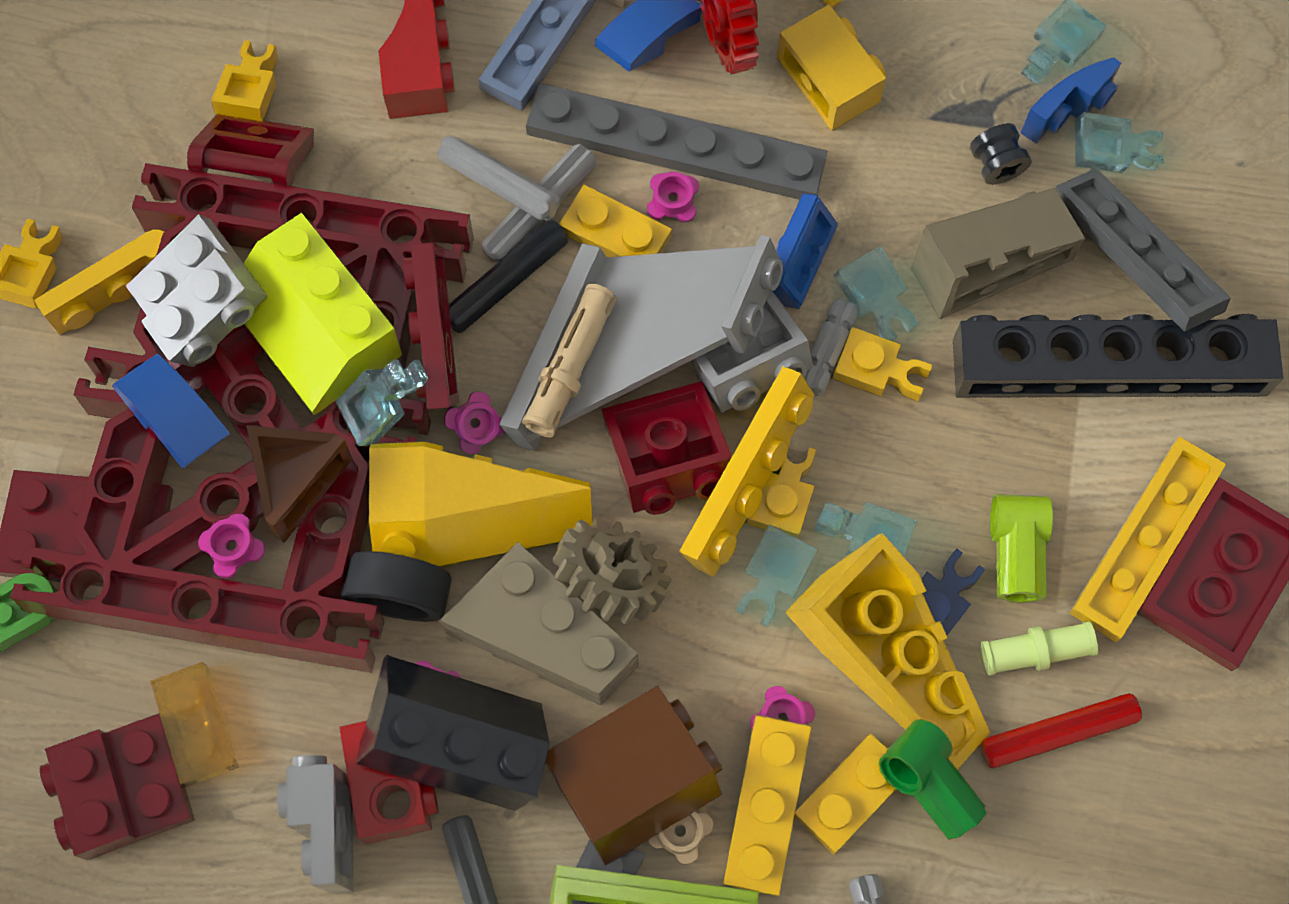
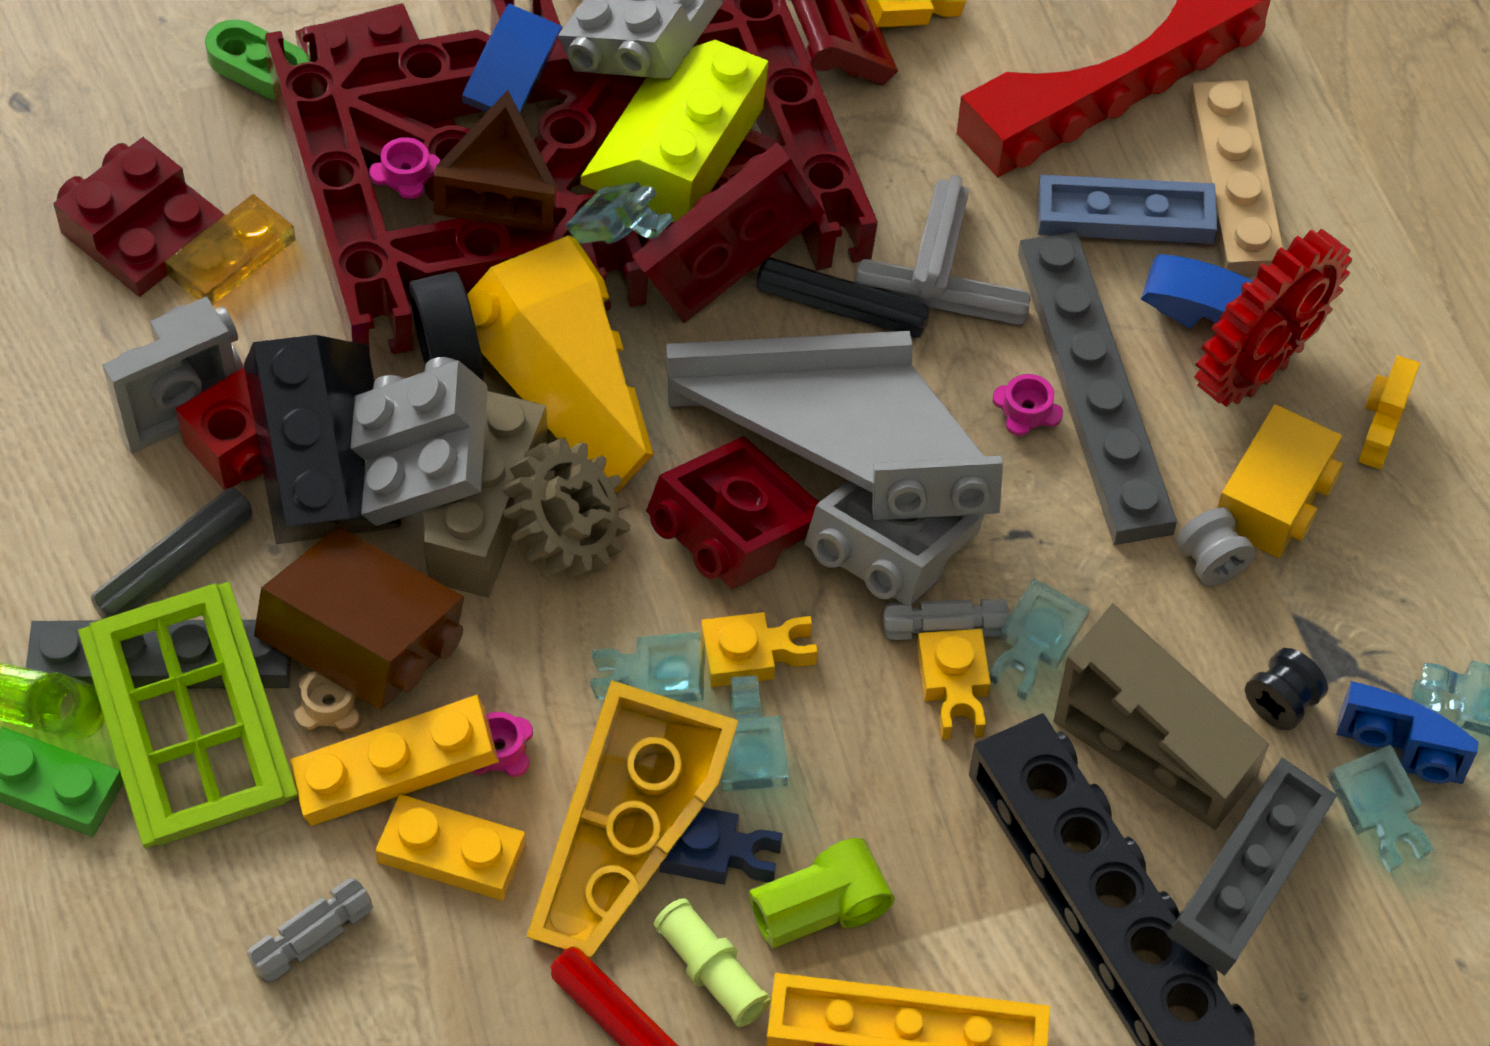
camera: 60 degrees right, 15 degrees down
dark pink plate [444,391,504,454] -> none
tan pin [522,284,618,437] -> none
yellow plate [559,185,672,257] -> none
yellow plate [679,366,815,578] -> none
blue plate [772,194,838,309] -> none
green piece [879,719,987,840] -> none
none -> light grey plate [350,357,487,526]
none -> light grey wheel [1176,507,1256,586]

